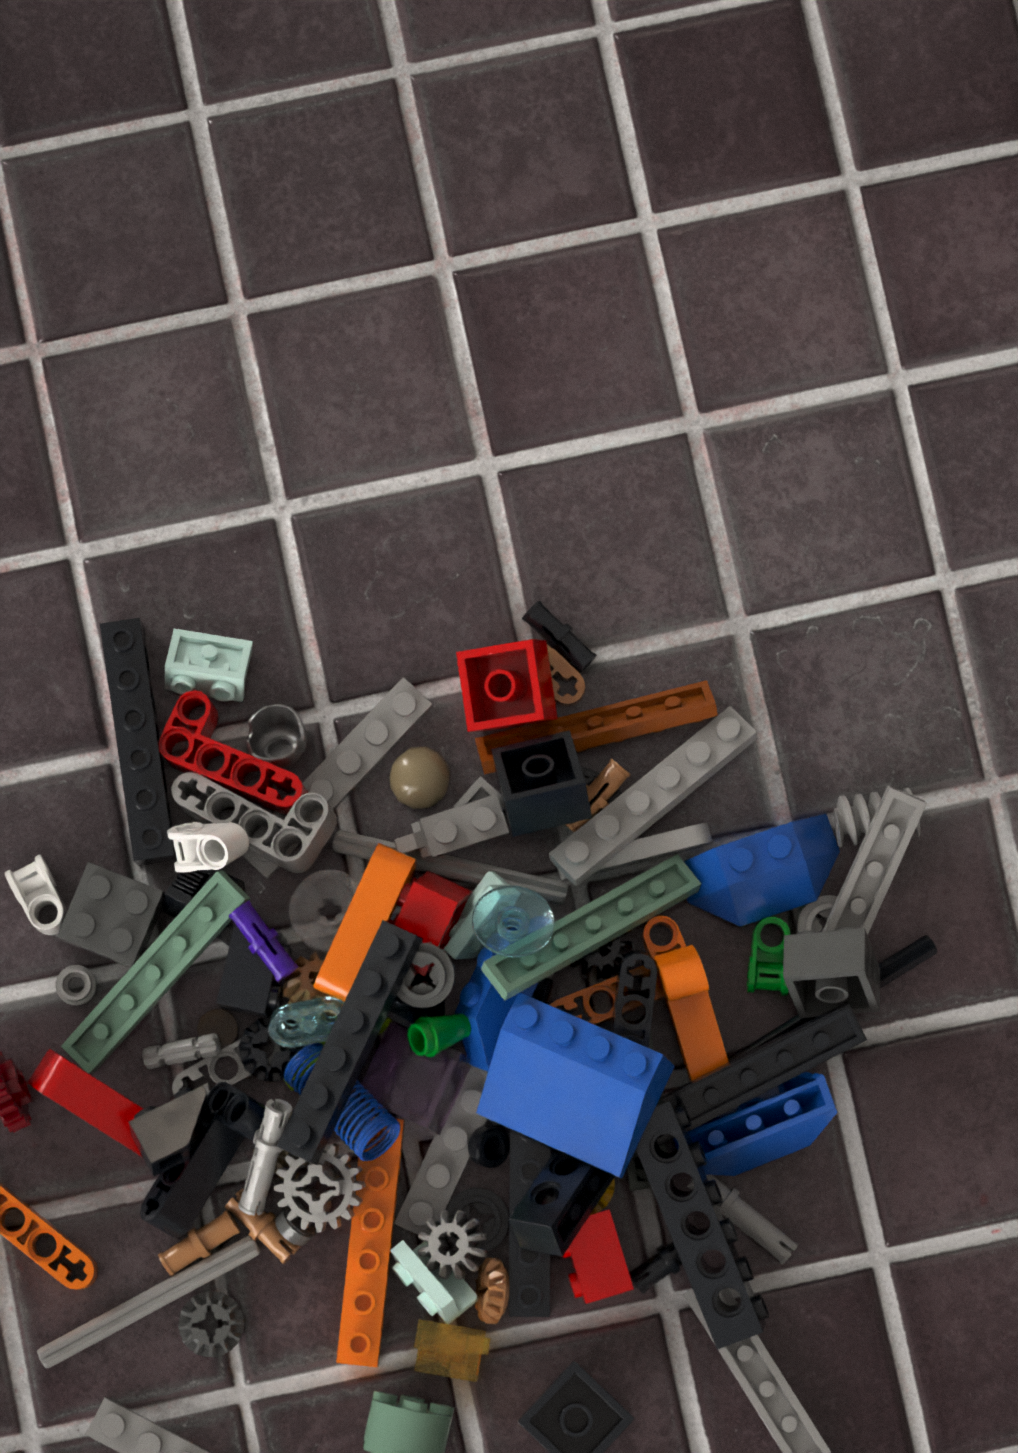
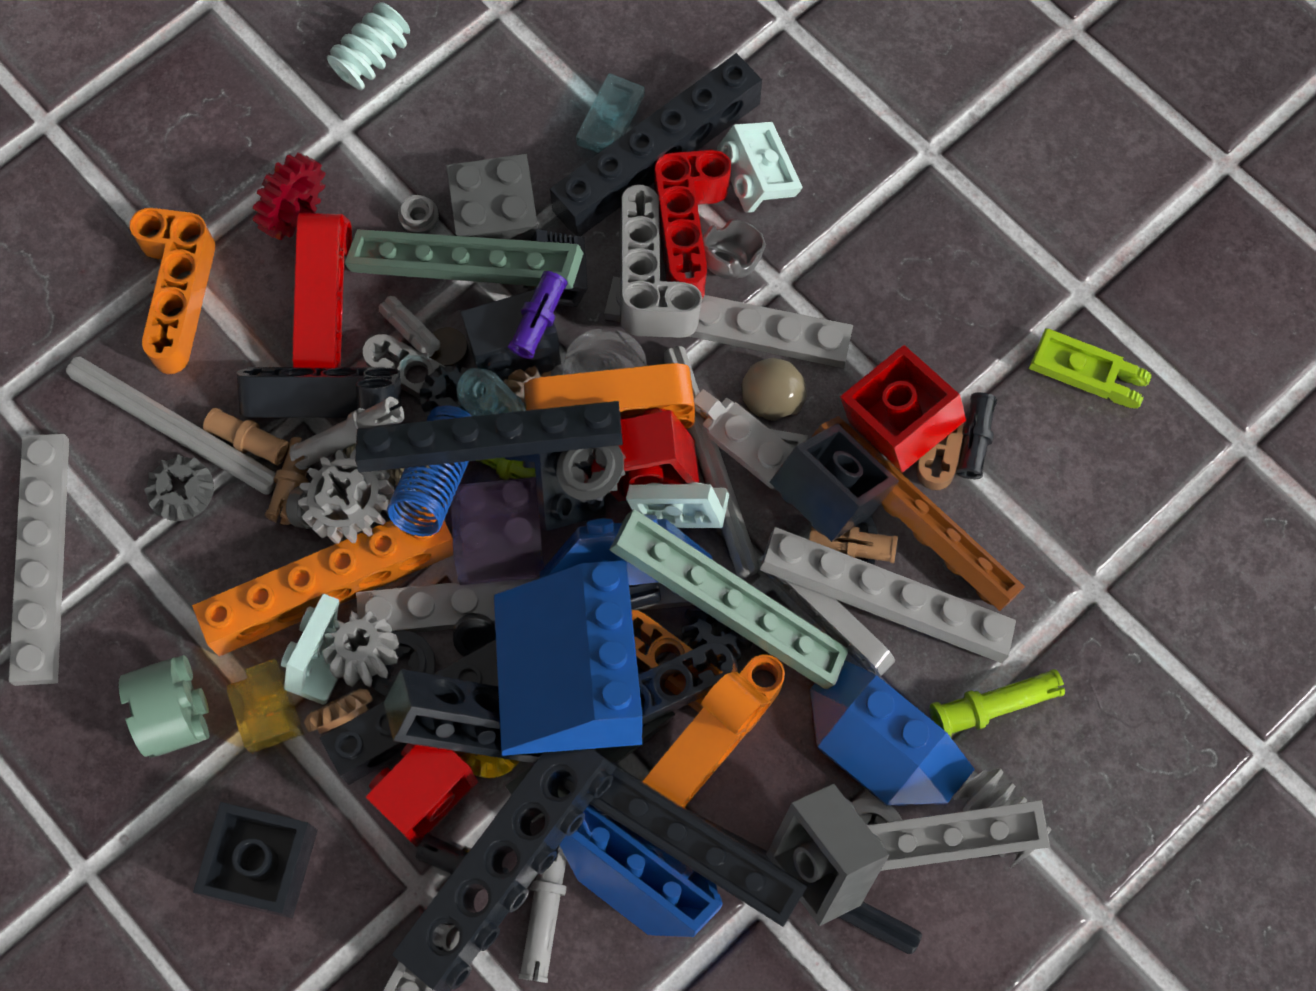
camera: 60 degrees right, 10 degrees down
white piece [4,854,67,935] -> none
black slope [129,1085,208,1177] -> none
white piece [167,822,249,872] -> none
green cone [408,1013,471,1057] -> none
clear light blue dish [472,886,554,958] -> none
green piece [747,917,791,996] -> none
none -> clear light blue plate [576,73,645,153]
none -> lime pin [929,669,1065,737]
none -> lime hinge [1029,328,1151,409]

